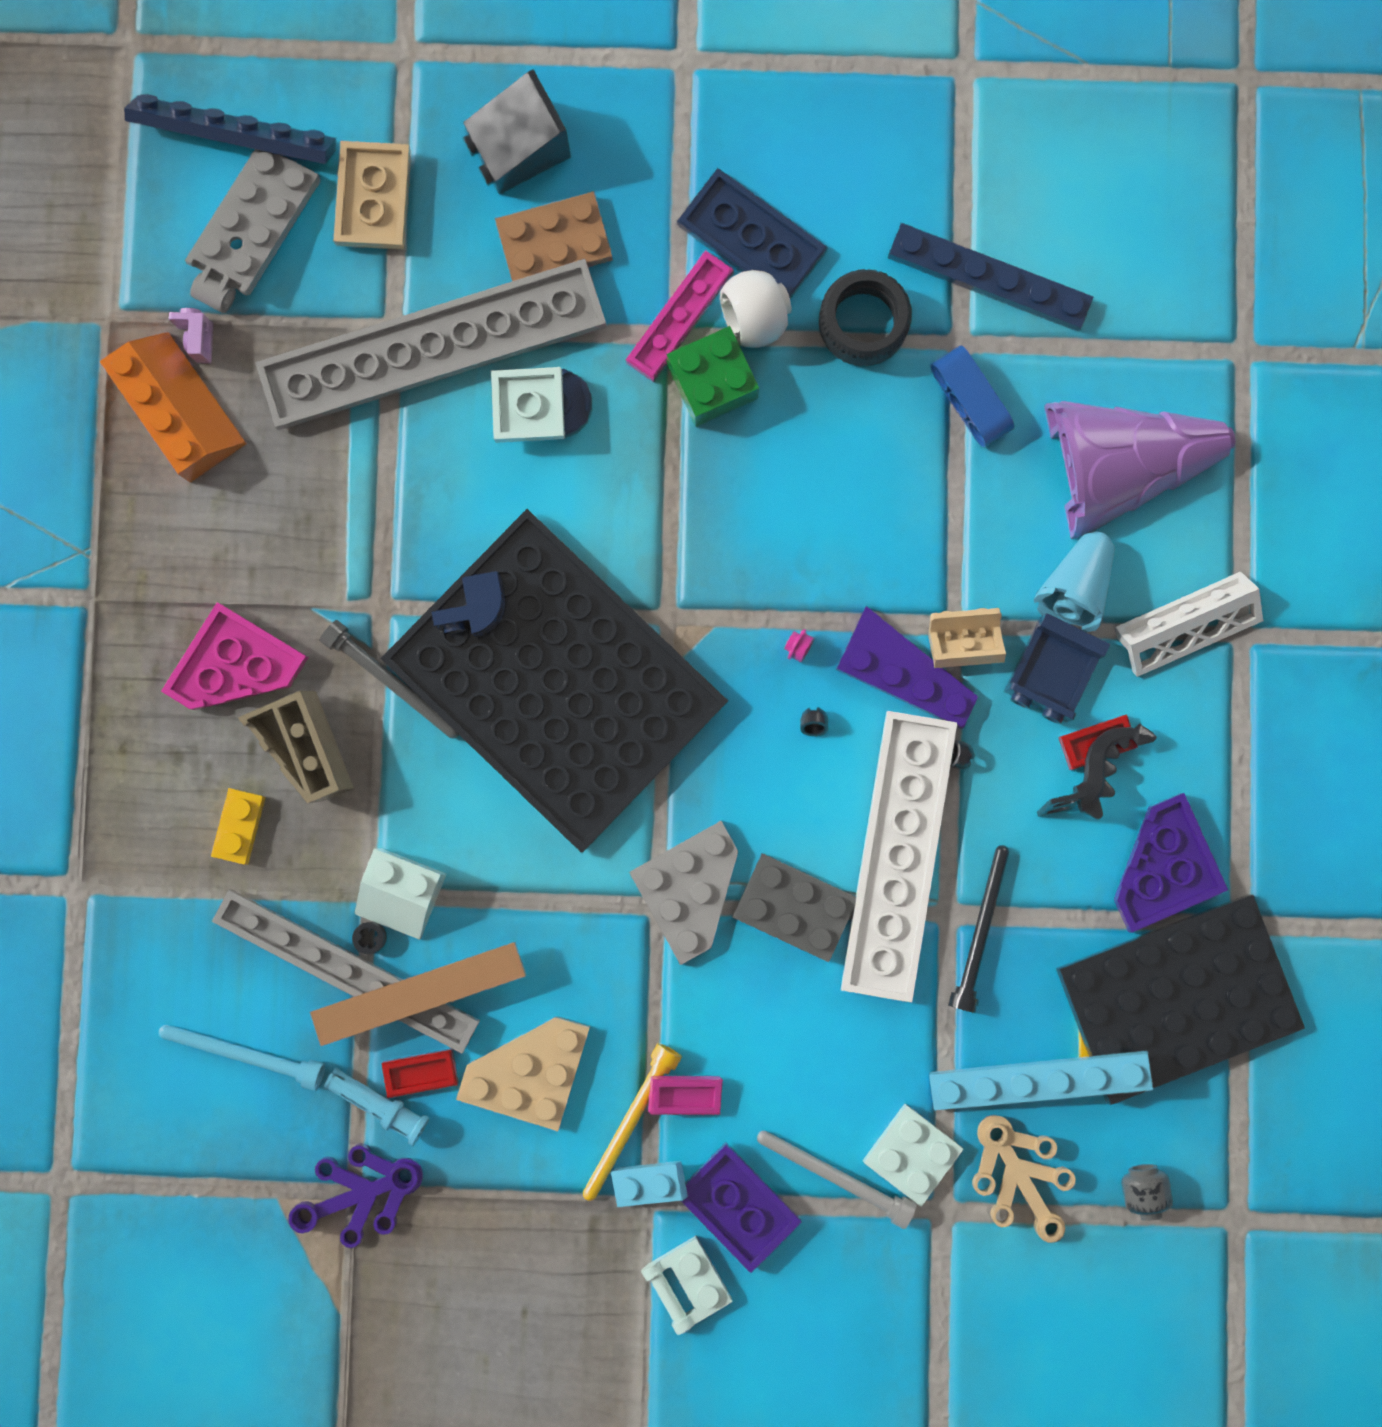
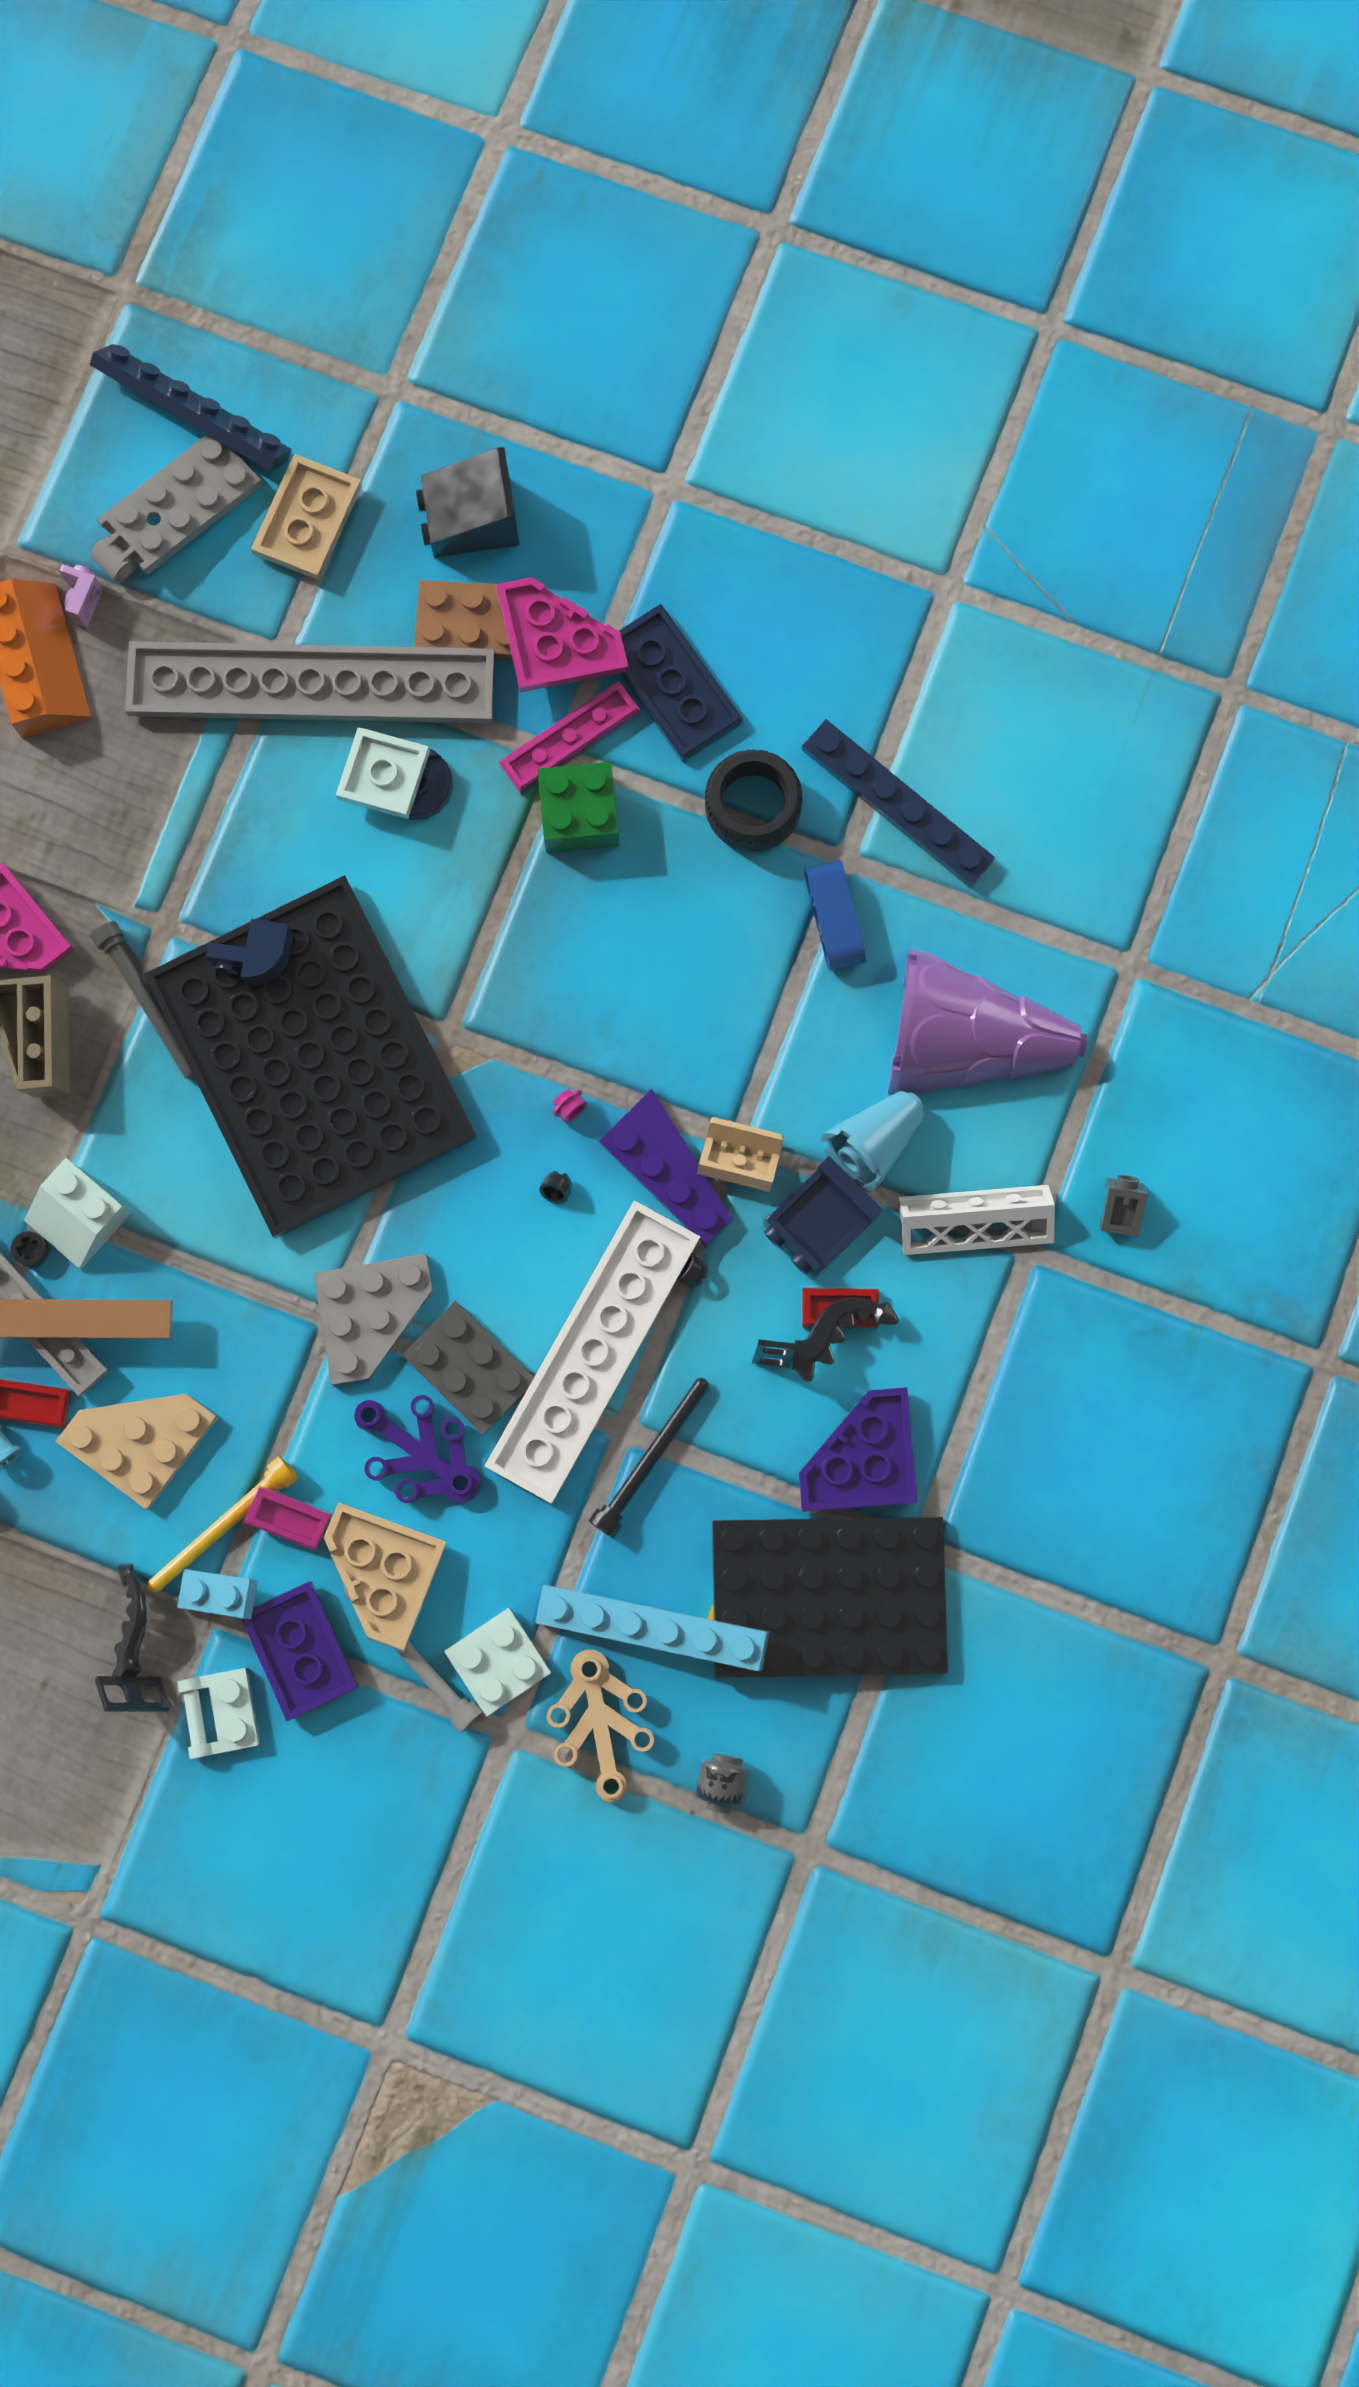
camera: 20 degrees right, 5 degrees down
white wheel [720,270,791,348] -> none
none -> black piece [95,1564,170,1712]
none -> tan plate [324,1502,447,1653]
none -> dark purple plant [354,1395,481,1503]
none -> dark pink plate [496,577,628,693]
none -> dark grey bracket [1100,1175,1147,1237]

